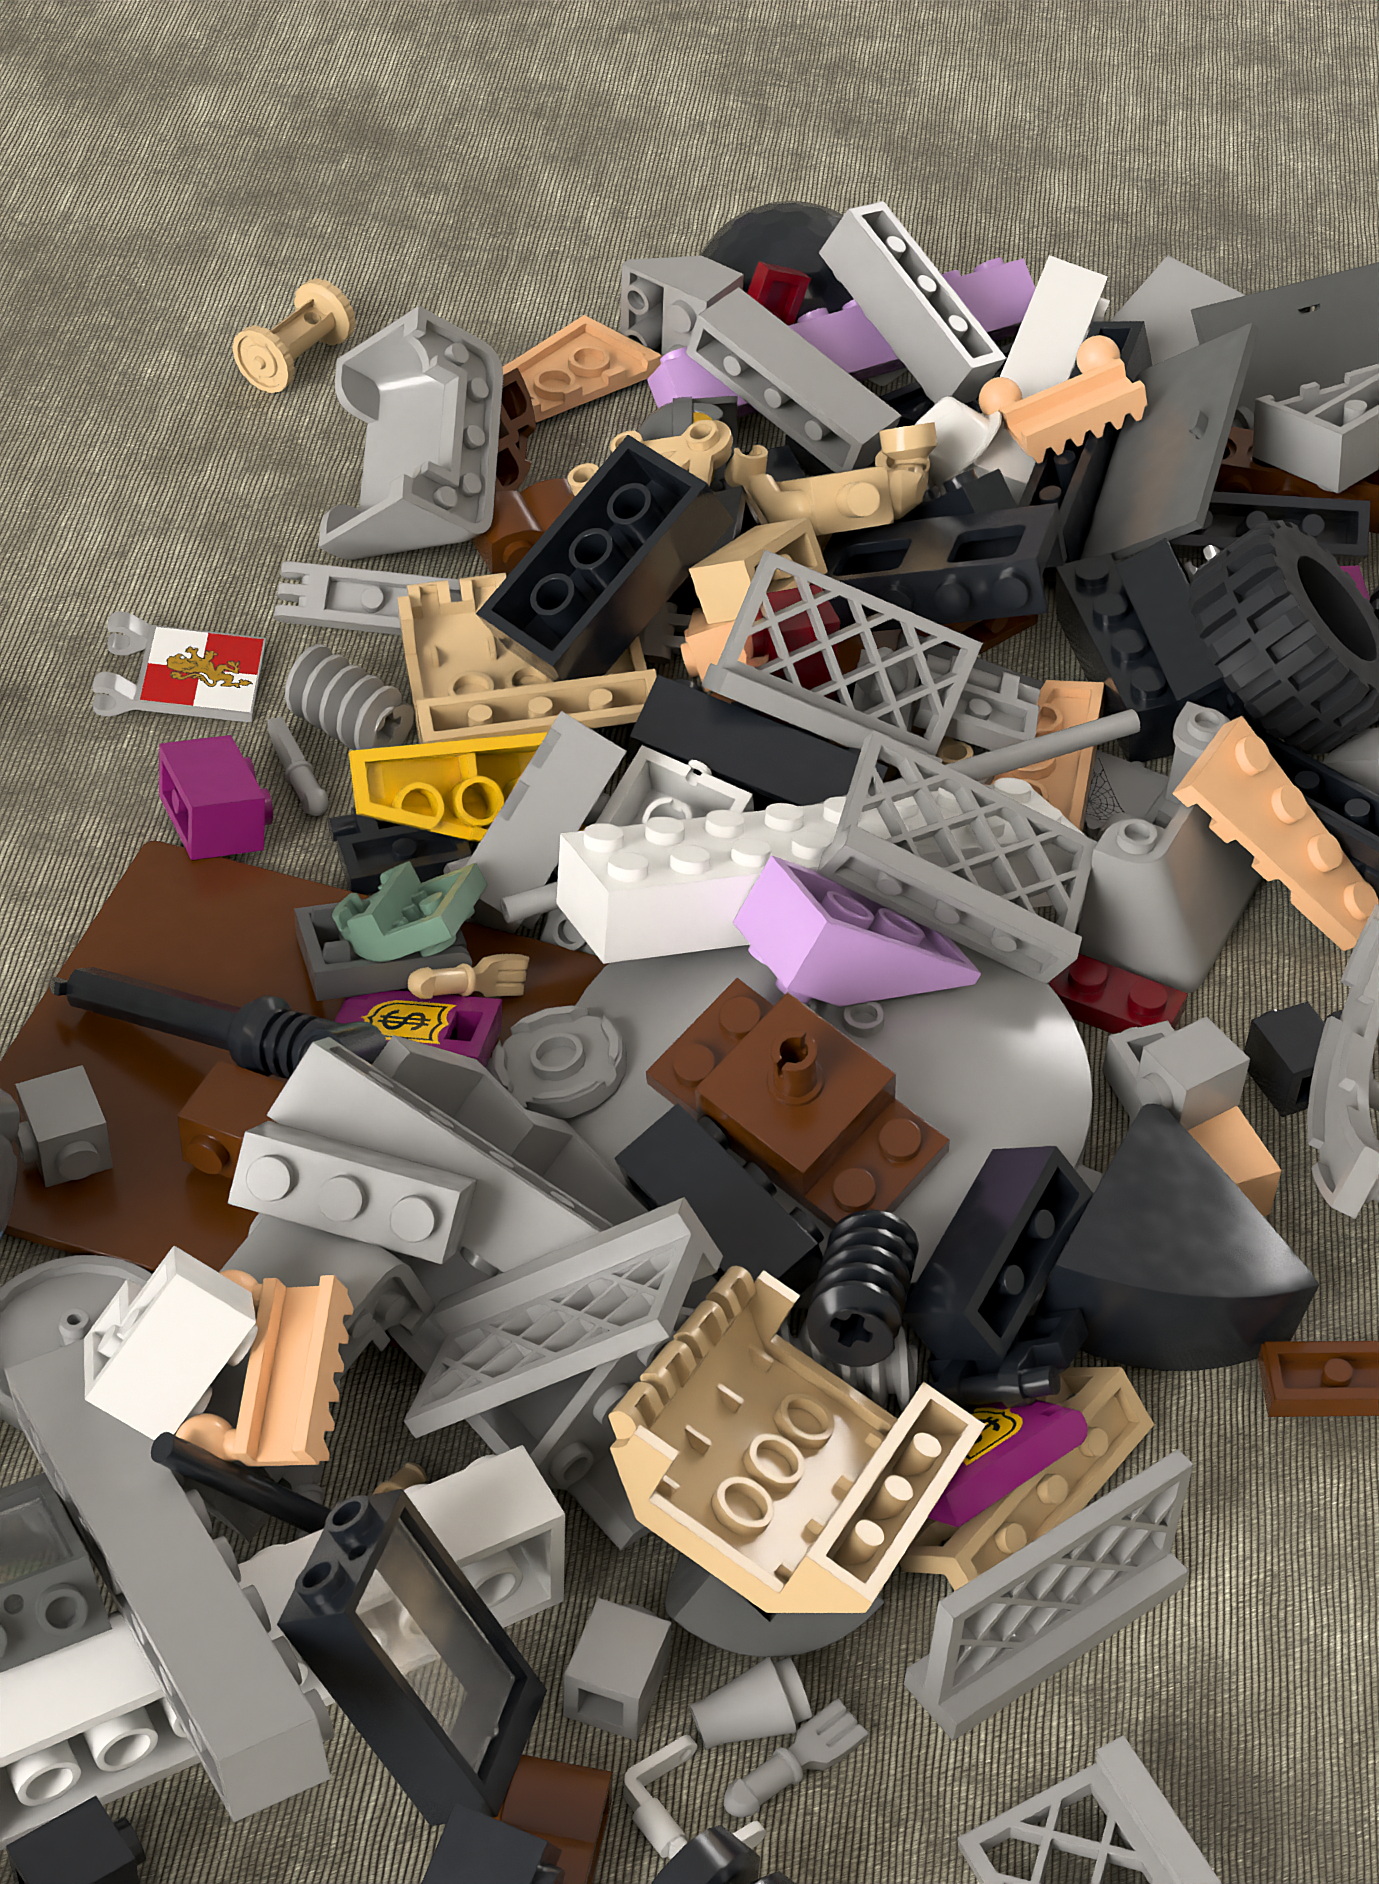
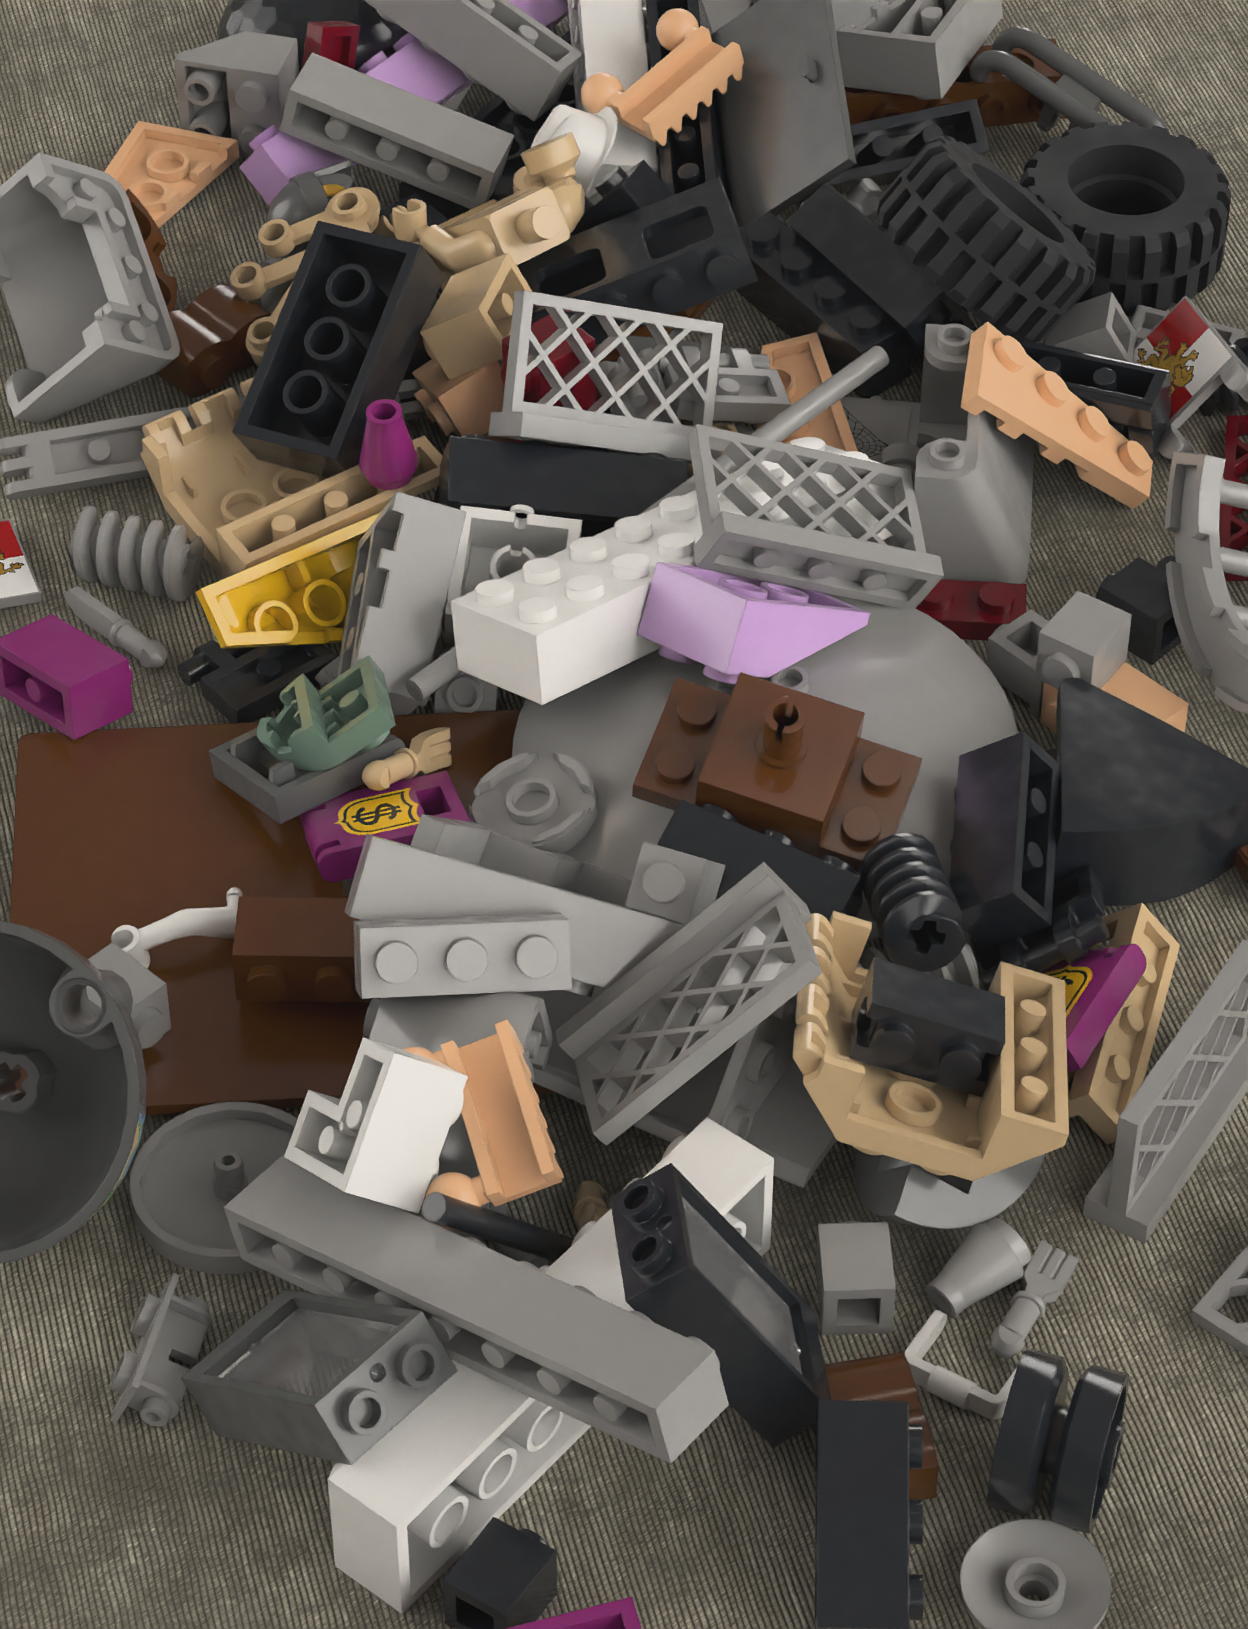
camera: 20 degrees left, 0 degrees up
black piece [50,967,387,1079] -> none
none -> white piece [111,887,243,968]
none -> magenta cone [359,399,419,490]
none -> light grey brick [625,841,726,925]
none -> black brick [850,958,1005,1097]

